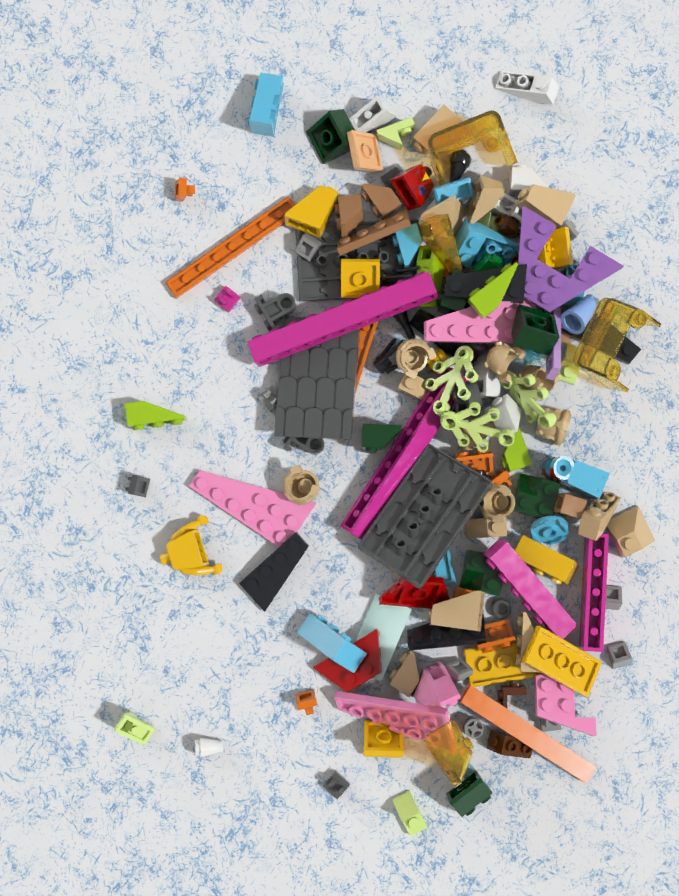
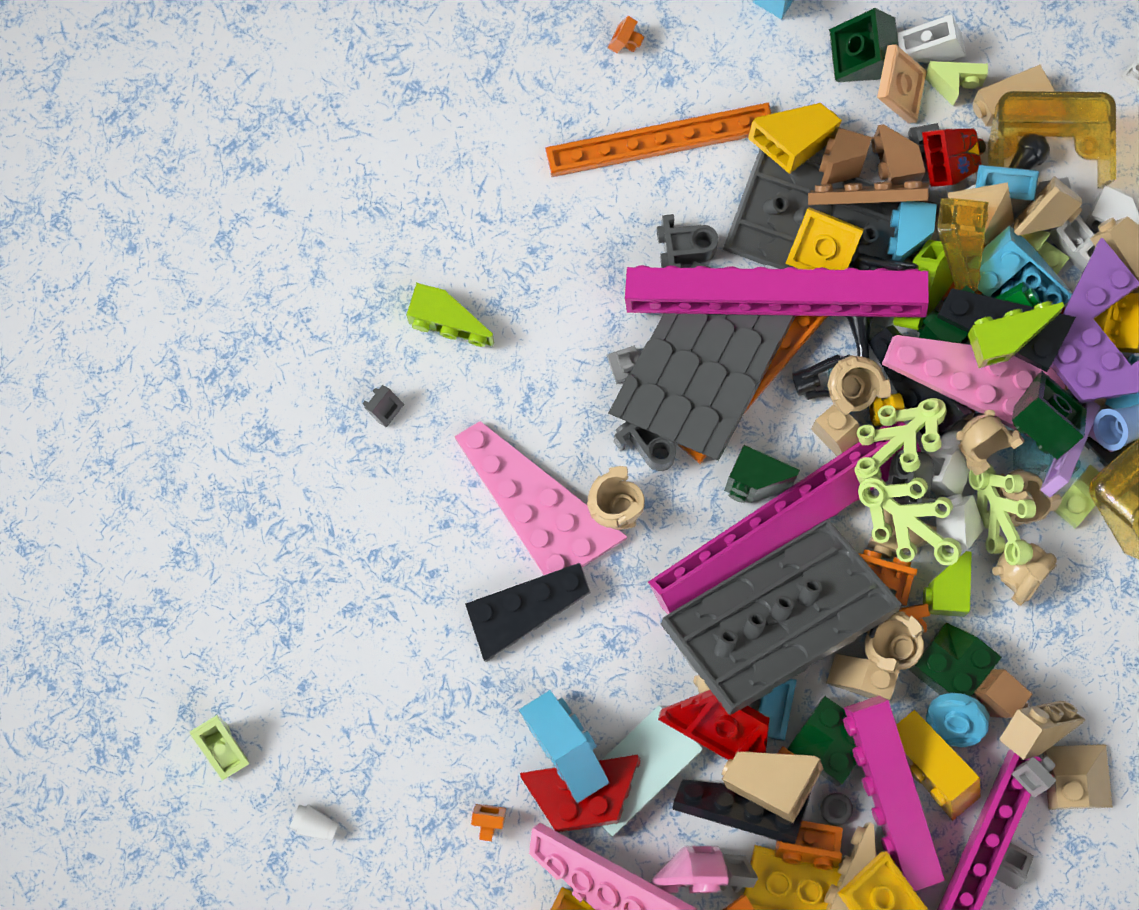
camera: 25 degrees right, 10 degrees down
yellow torso [160,515,223,576] -> none
dark pink tile [214,285,241,313] -> none
light grey slope [294,233,322,262] -> none
tan slope [388,651,420,697] -> none
reddish brown plant [494,214,520,238] -> none
medium azure piece [541,456,610,499] -> none
none -> light grey tile [1012,756,1056,798]

